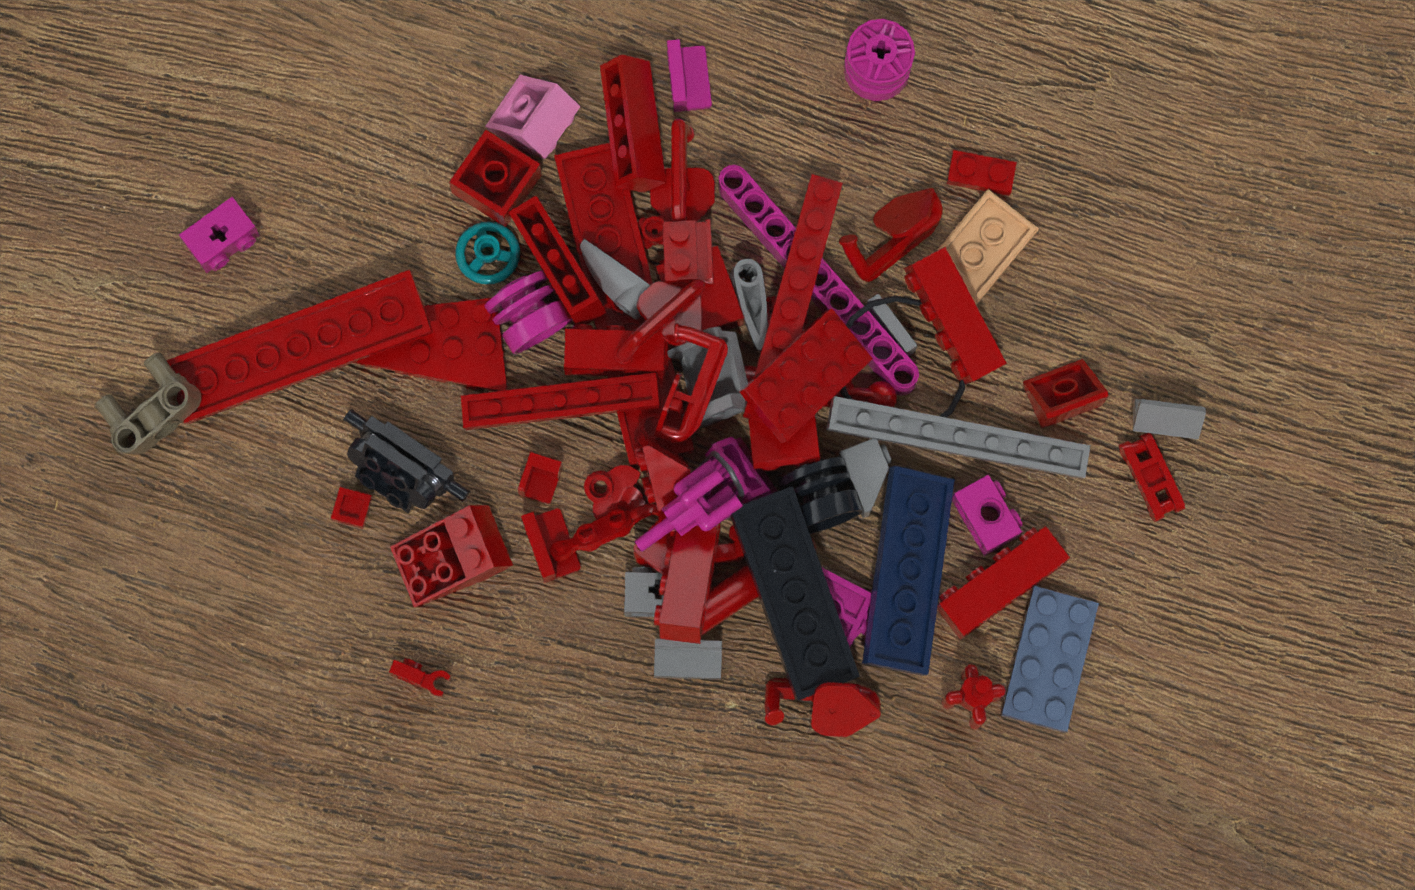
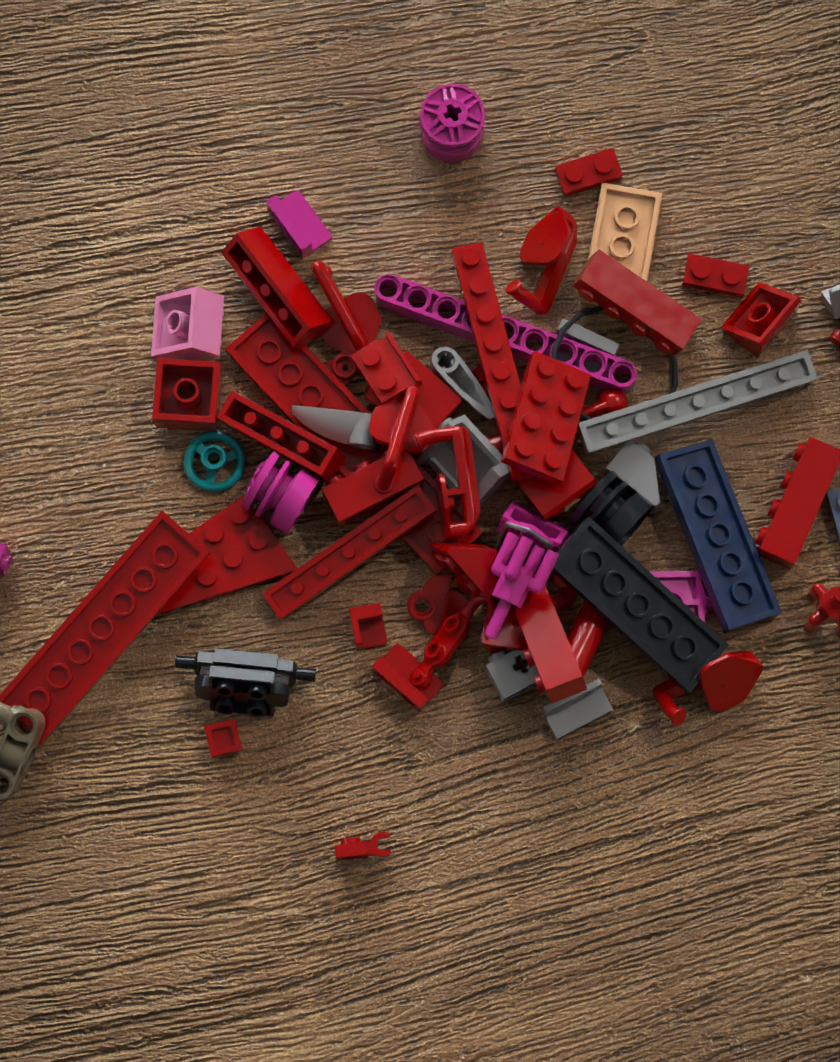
camera: 25 degrees left, 0 degrees up
red slope [390,505,513,608] -> none
dark pink brick [952,474,1023,556] -> none
none -> red plate [682,253,749,298]

